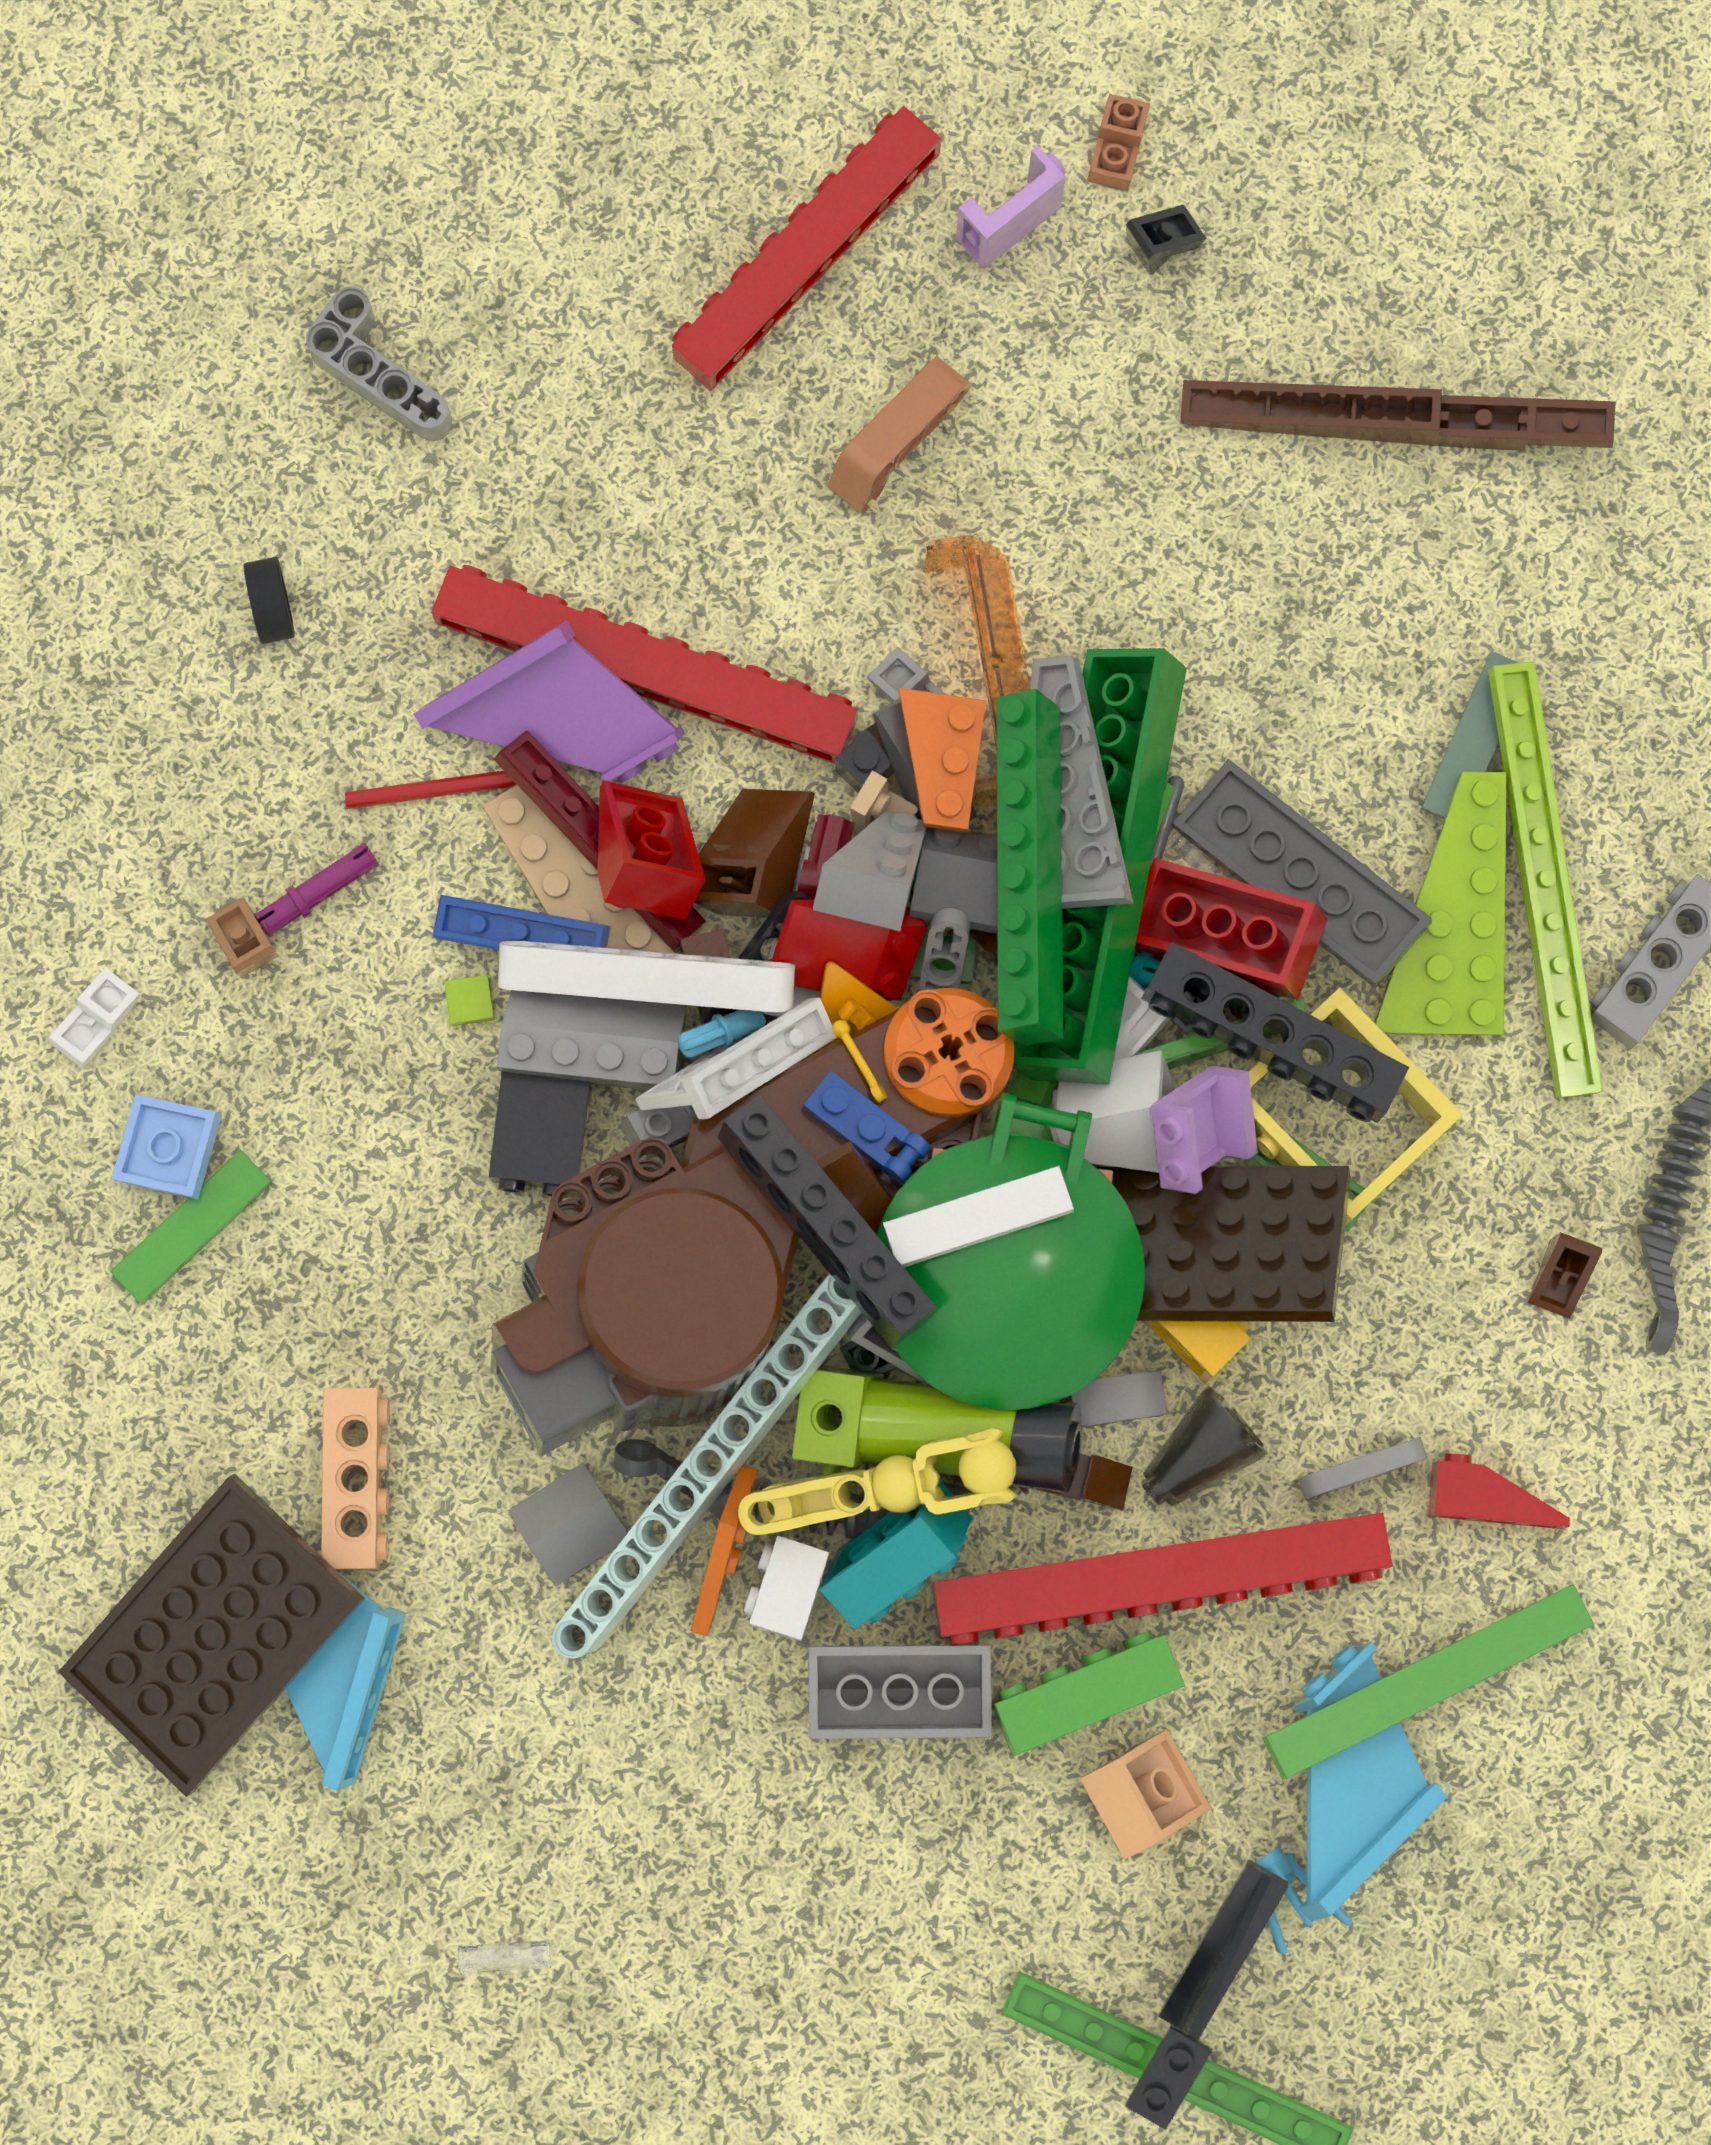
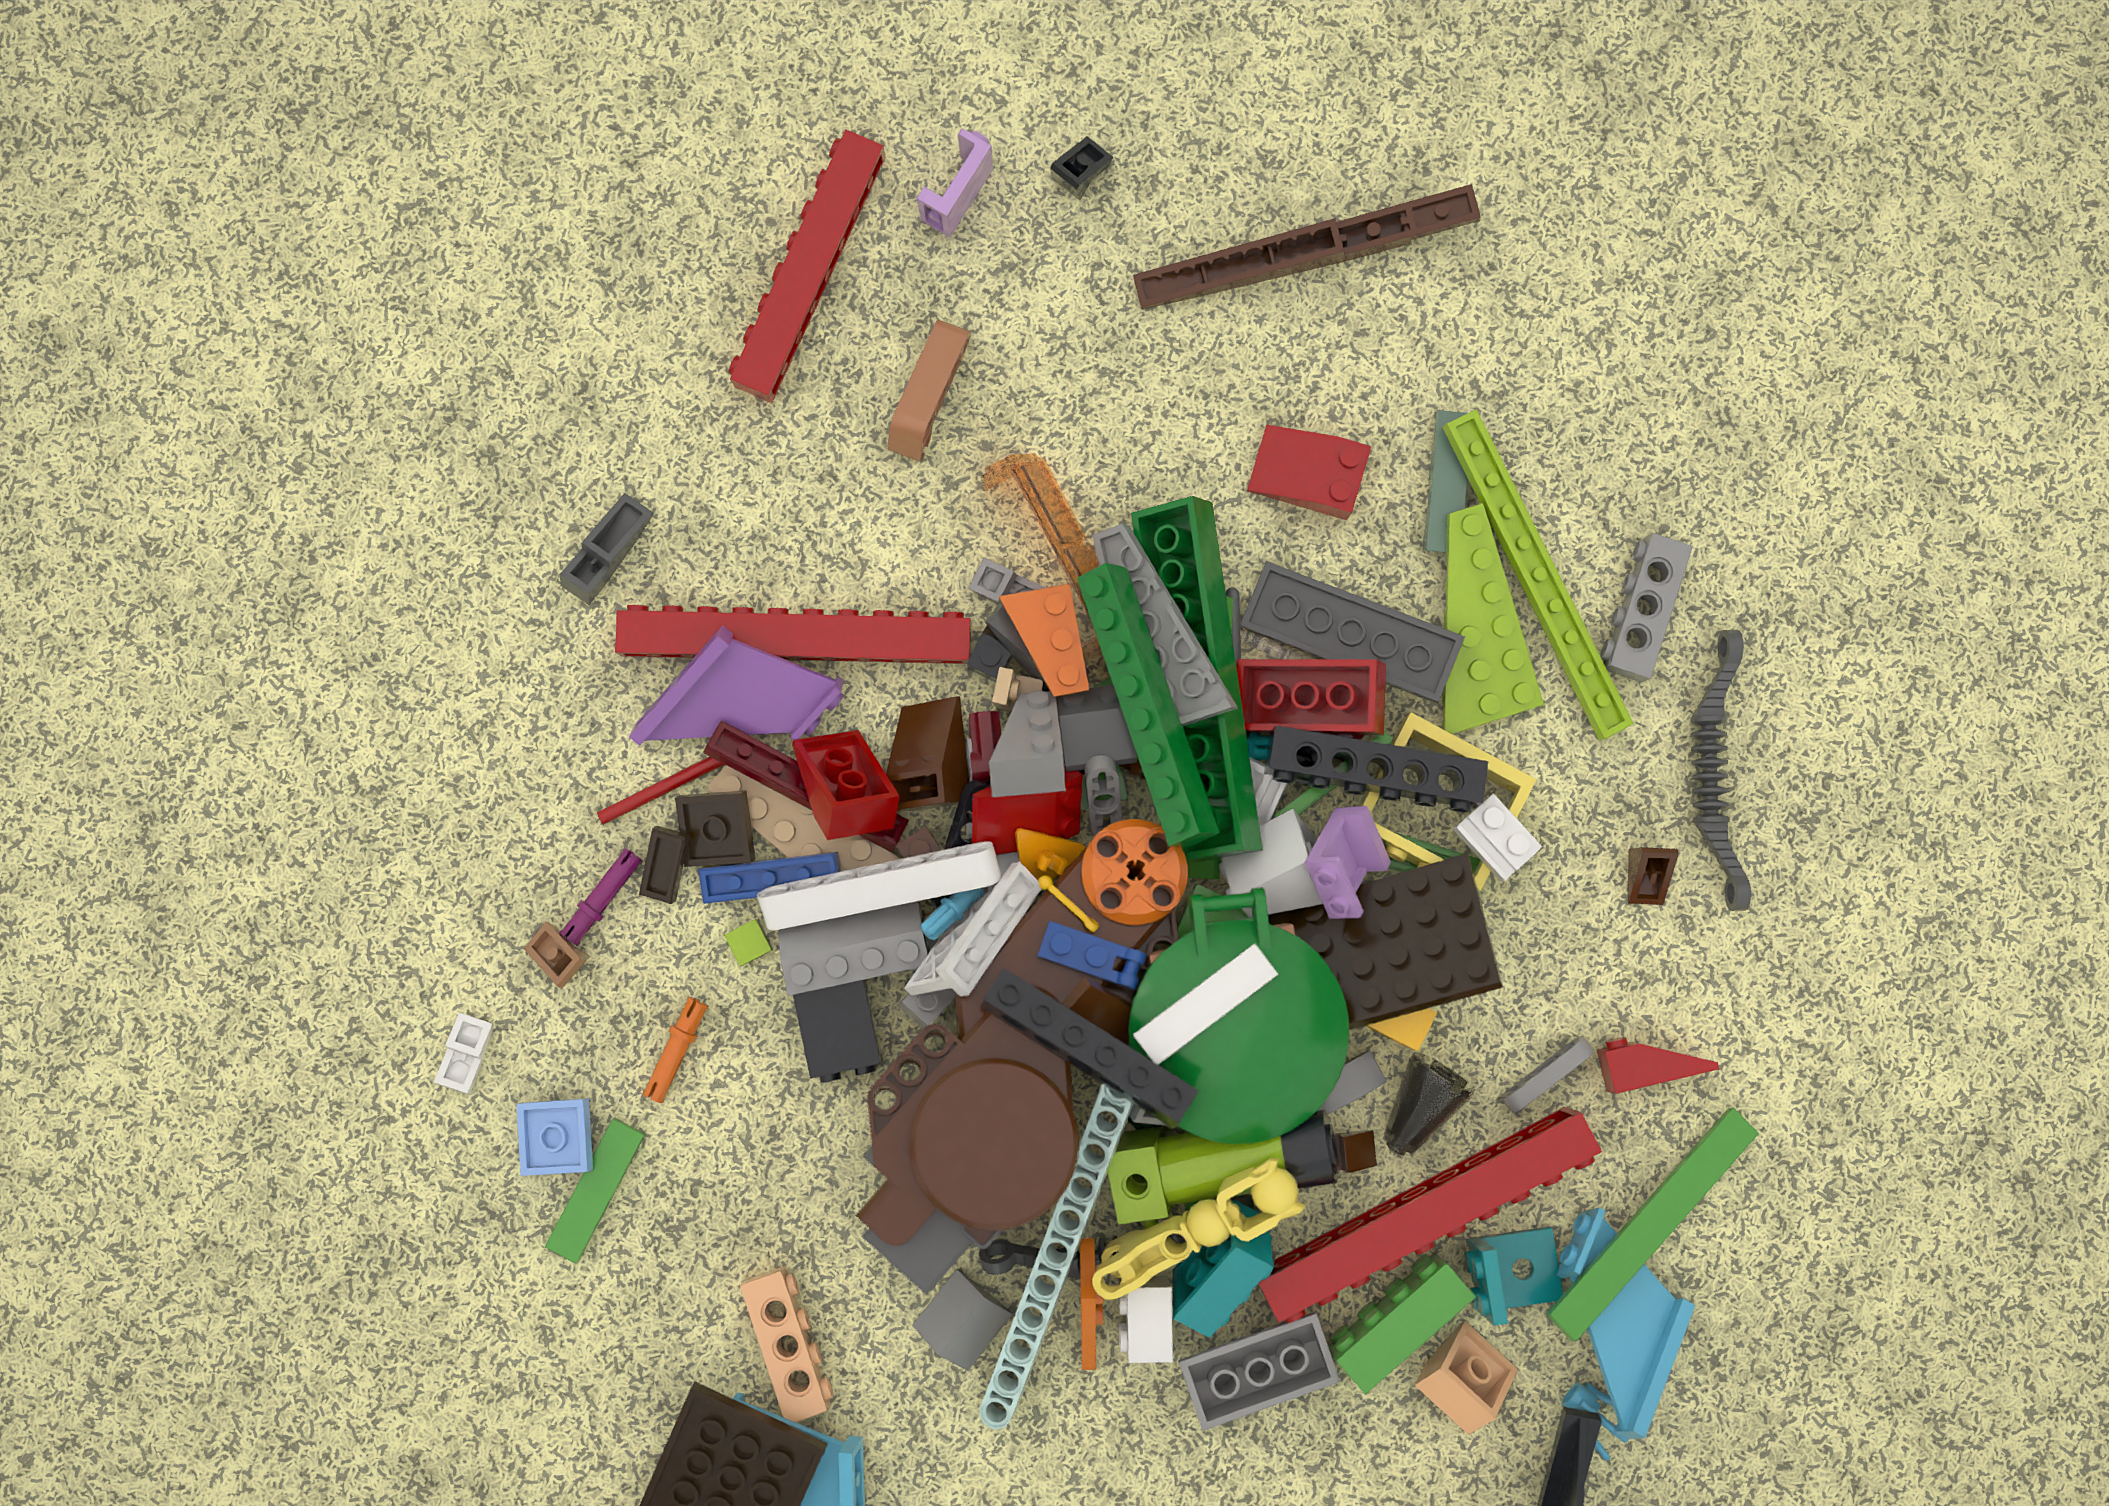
camera: 20 degrees left, 5 degrees up
black tyre [243,557,295,644] -> none
light grey beam [306,287,452,441] -> none
nougat slope [1087,94,1150,191] -> none
none -> dark grey slope [560,493,653,605]
none -> dark brown tile [639,826,690,904]
none -> orange pin [642,996,709,1103]
none -> dark brown plate [675,790,756,867]
none -> red slope [1247,424,1371,520]
none -> white plate [1453,793,1542,883]
none -> teal bracket [1464,1226,1563,1326]

